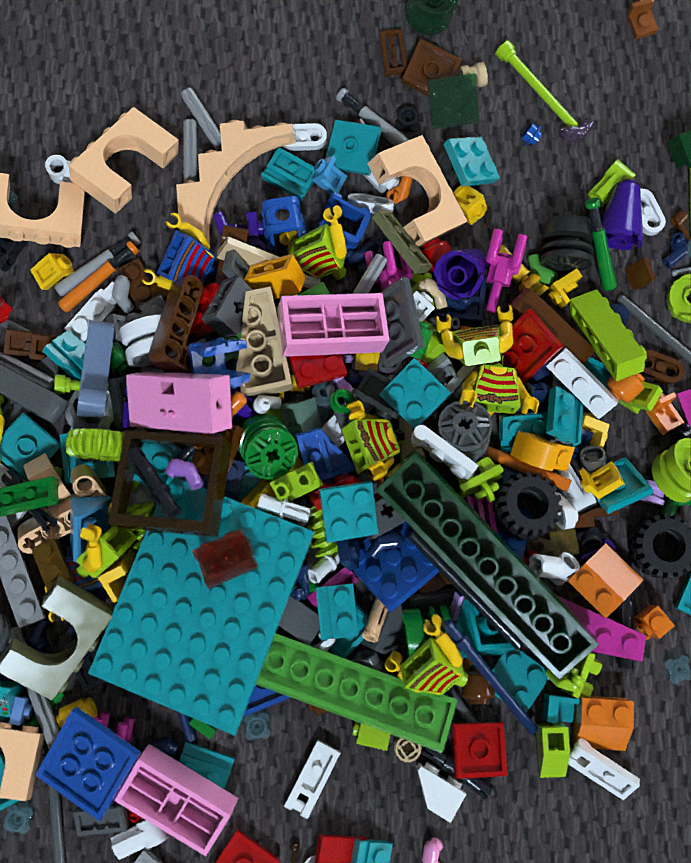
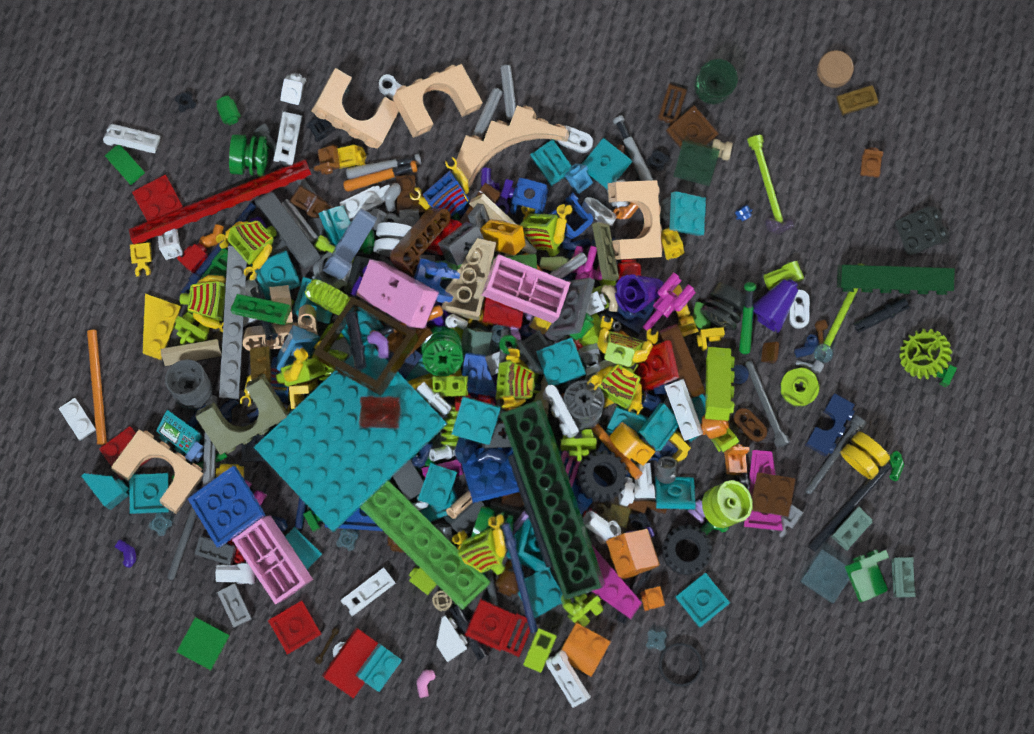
camera: 30 degrees right, 0 degrees up
teal panel [542,693,580,723] -> none
yellow bracket [579,461,625,499] -> none
none -> dark orange bracket [314,145,340,175]
none -> red tile [501,614,530,657]
none -> yellowish green cone [540,256,569,271]

